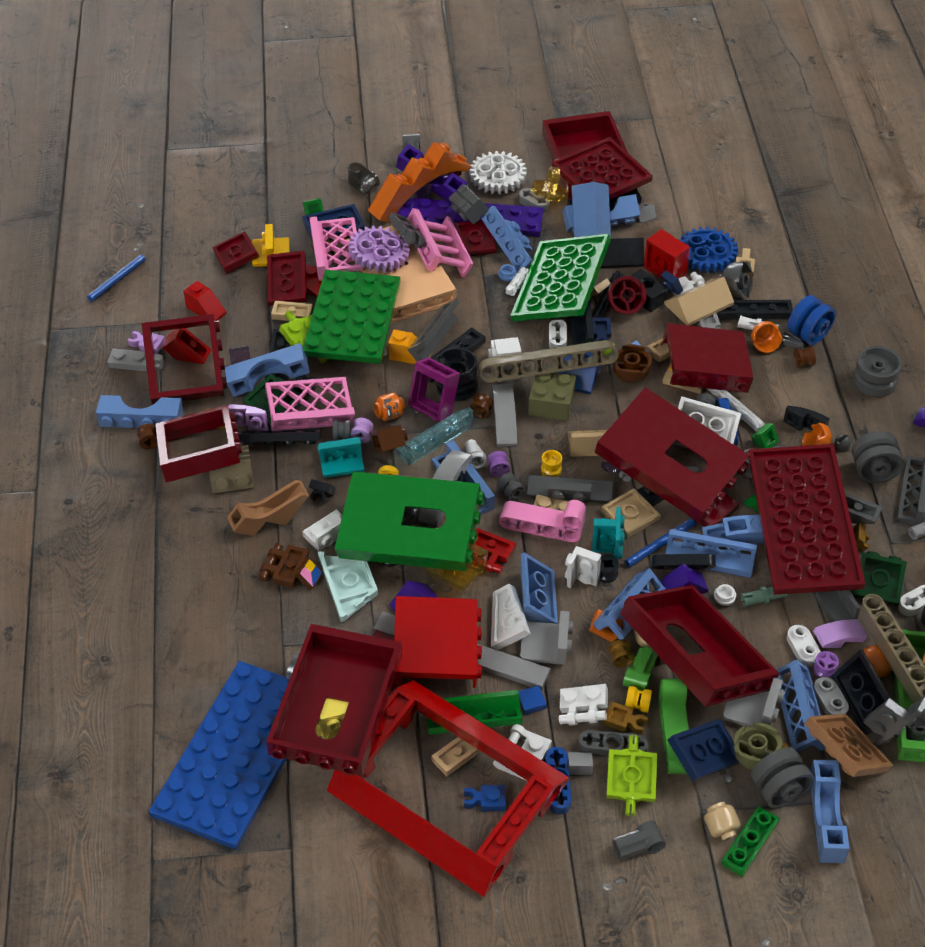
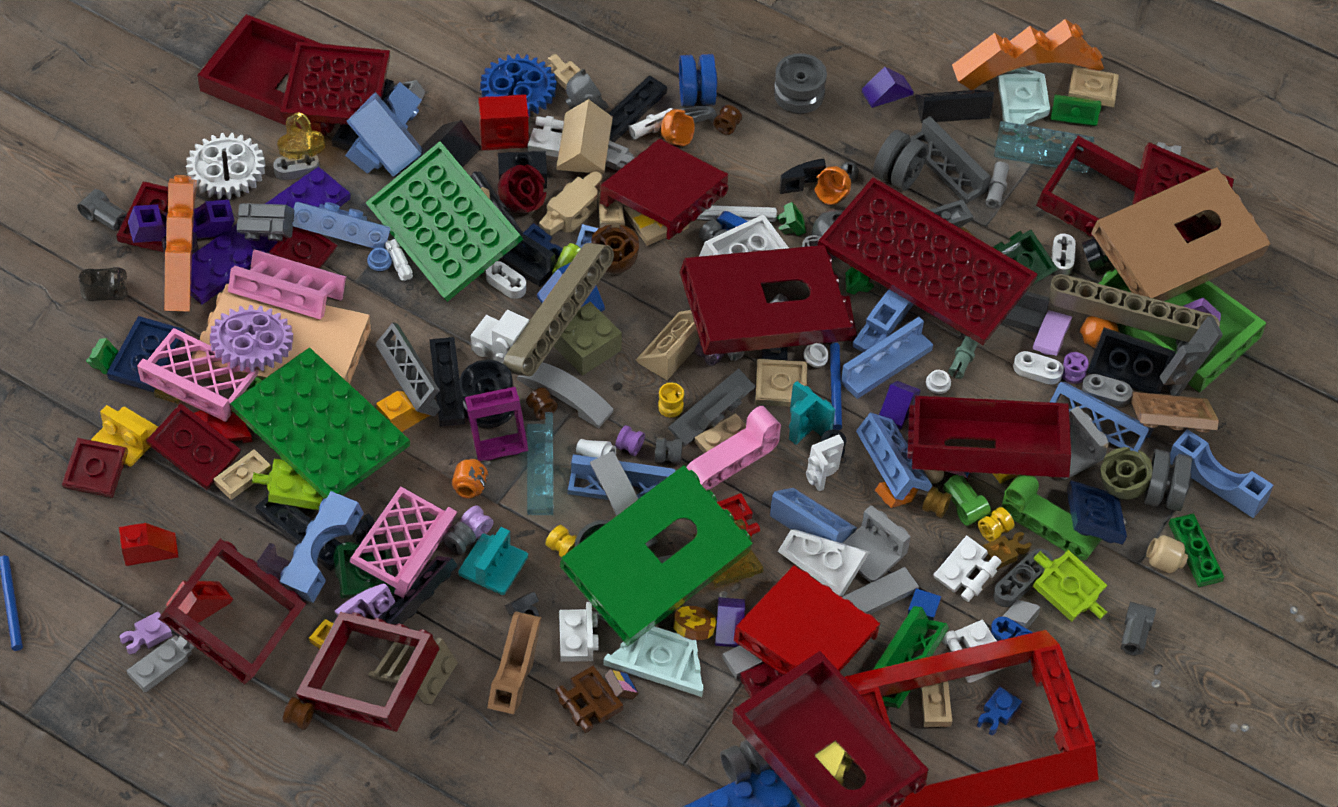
camera: 55 degrees left, 5 degrees up
medium blue arch [96,395,184,428] -> none
reddish brown brick [370,425,408,452] -> none
dark grey hinge [388,212,425,248] -> none
black beam [651,554,716,570] -> none
dark blue plate [661,270,684,295] -> none
none -> tan hinge [539,171,603,236]
none -> piece [673,606,717,640]
none -> white plate [804,343,828,368]

